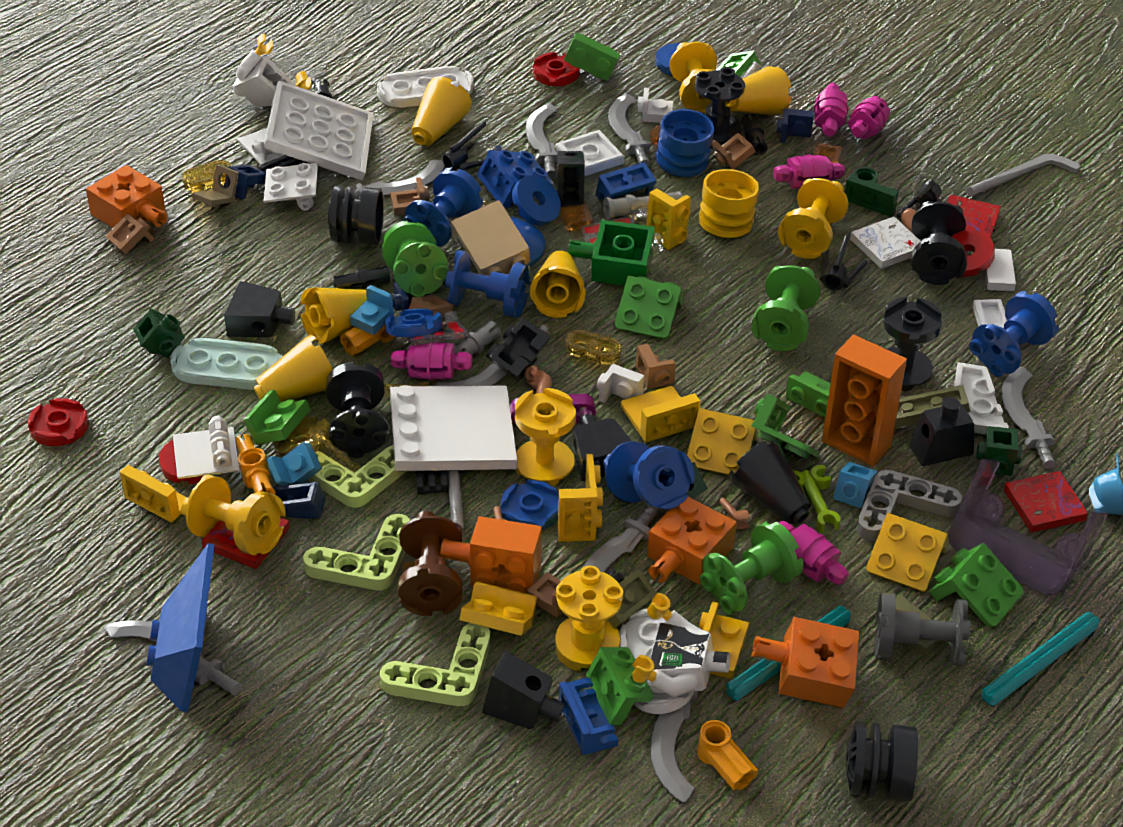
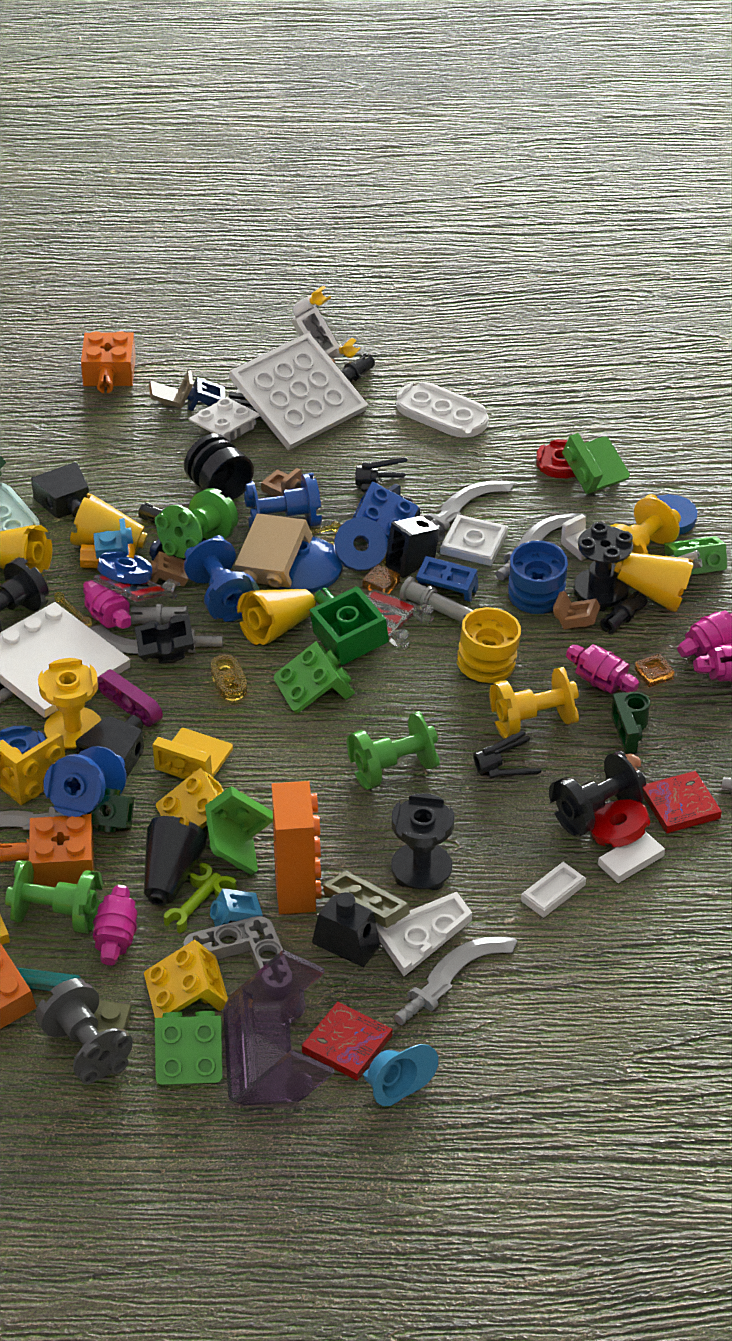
camera: 50 degrees right, 0 degrees up
medium nougat bracket [105,213,155,255] -> none
clear yellow plate [182,160,232,192] -> none
light grey sword [345,160,445,199] -> none
yellow cone [411,76,472,146] -> none
nougat arm [524,365,552,394] -> none
white bracket [597,364,644,403] -> none
medium nougat bracket [635,344,676,389] -> none
yellow bracket [646,188,691,250] -> none
nougat hand [719,497,749,530] -> none
dark blue bracket [776,109,814,143] -> none
bright green bracket [786,371,830,417] -> none
white tile [850,217,921,269] -> none
black plant [896,180,942,218] -> none
blue piece [969,291,1059,377] -> none
dark green brick [976,426,1022,476] -> none
teal axle [981,612,1100,706] -> none

